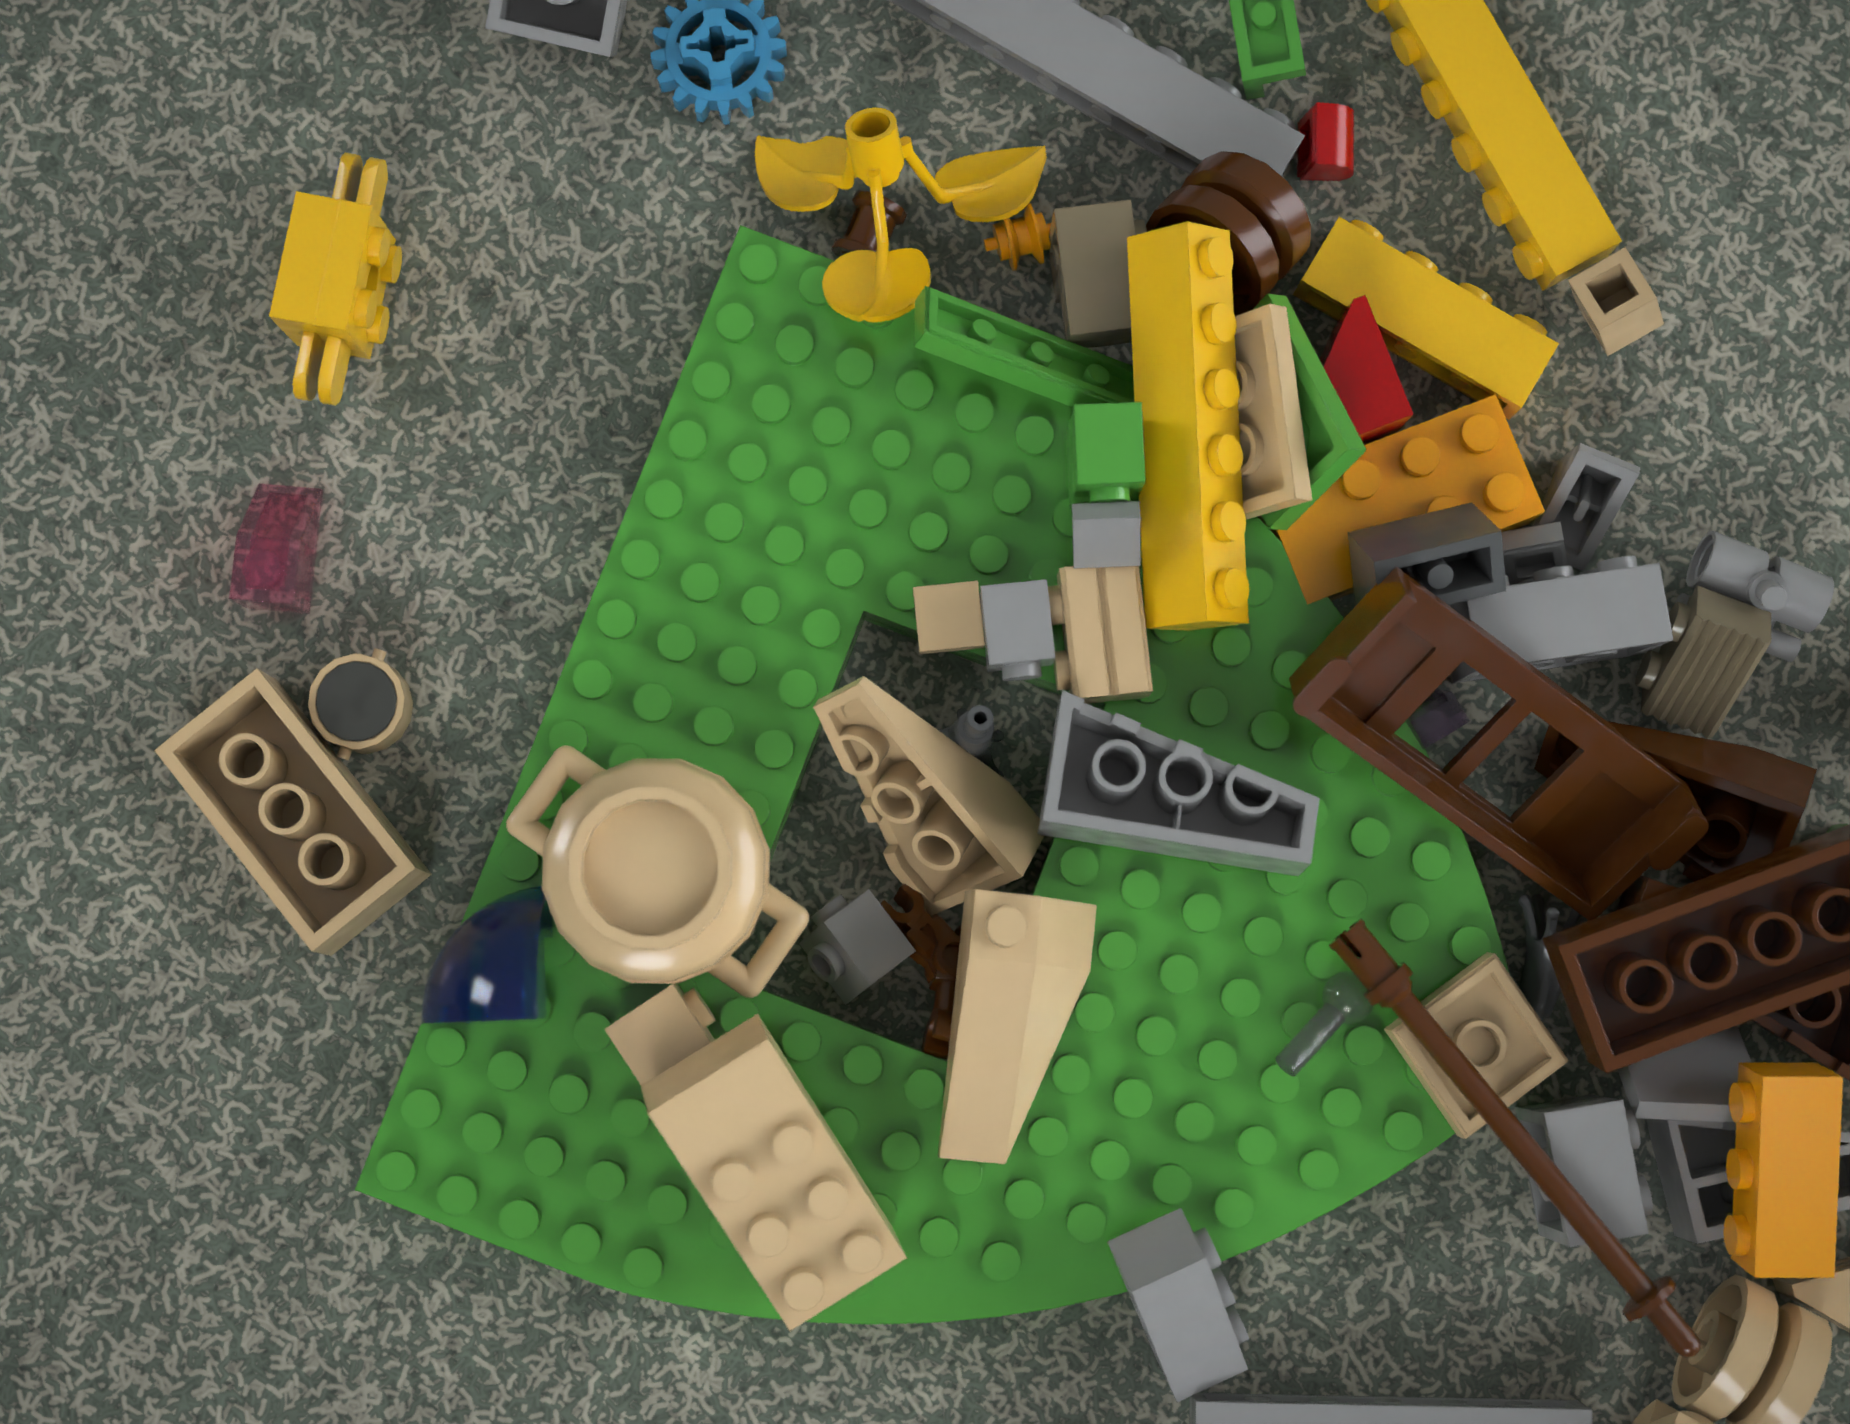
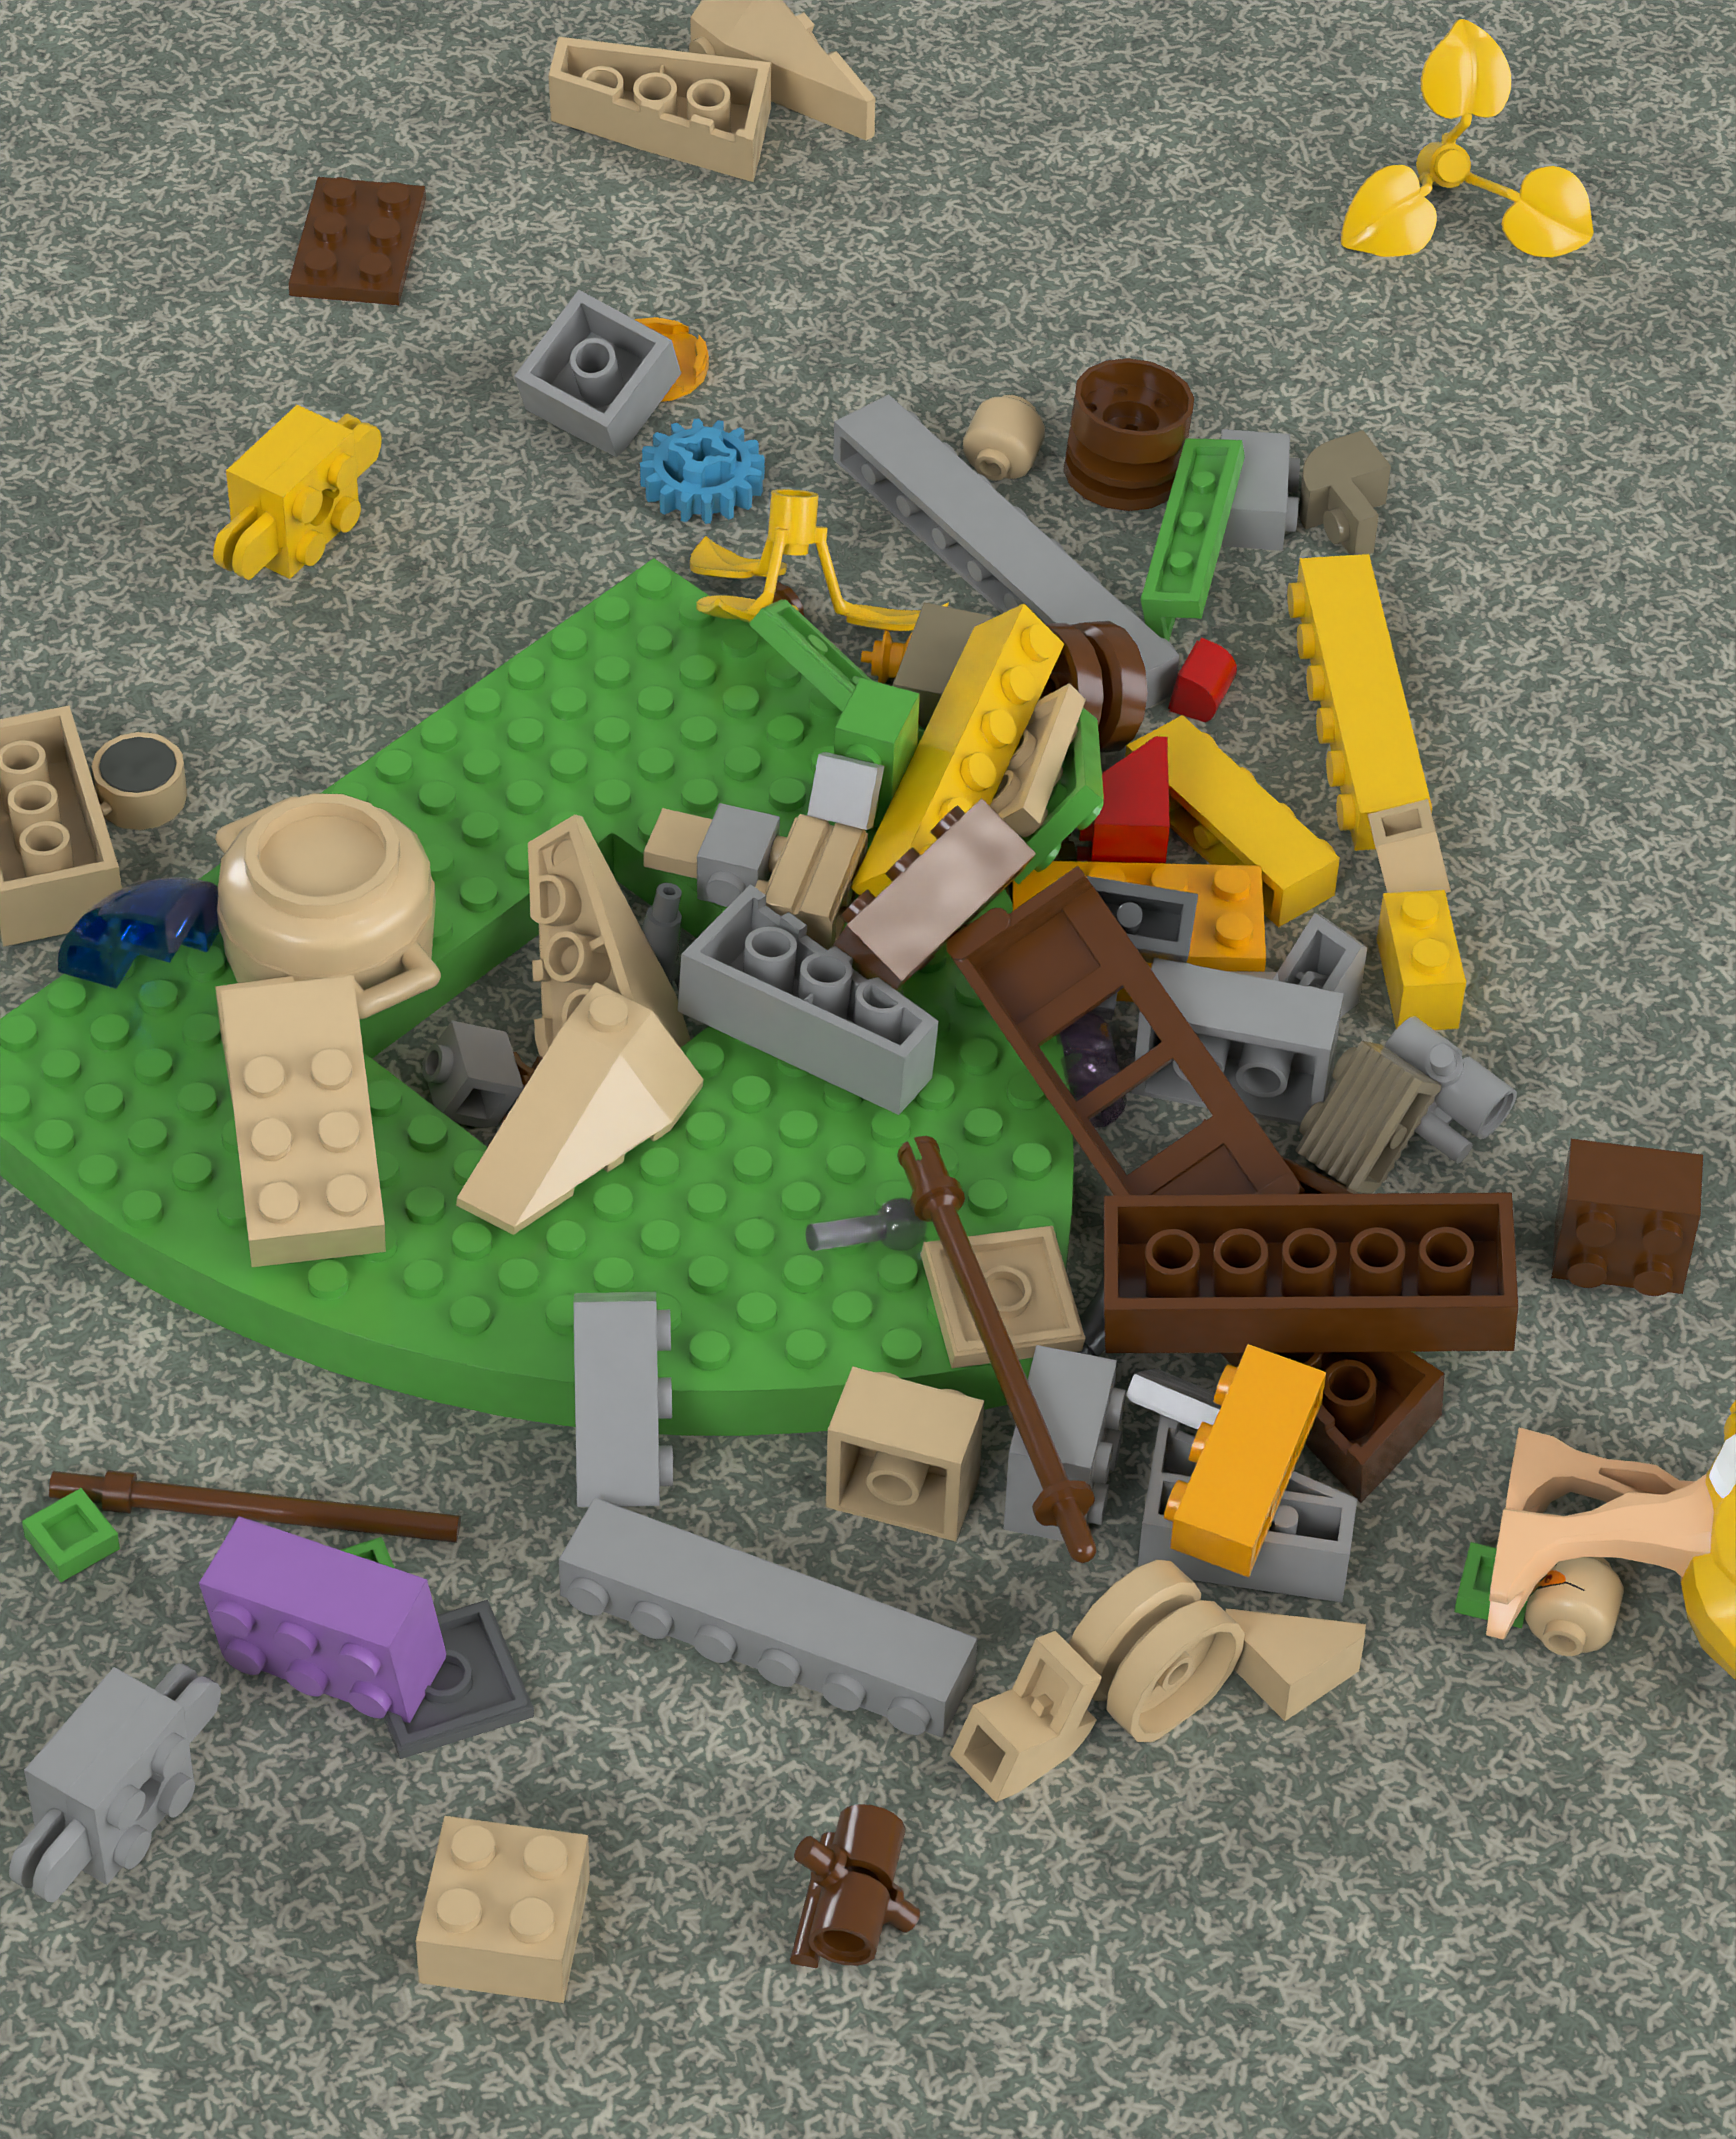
camera: 25 degrees right, 35 degrees down
clear pink slope [229,483,323,614] -> none
none -> tan brick [826,1366,984,1541]
none -> wedge [831,798,1036,991]
none -> yellow brick [1376,890,1466,1030]

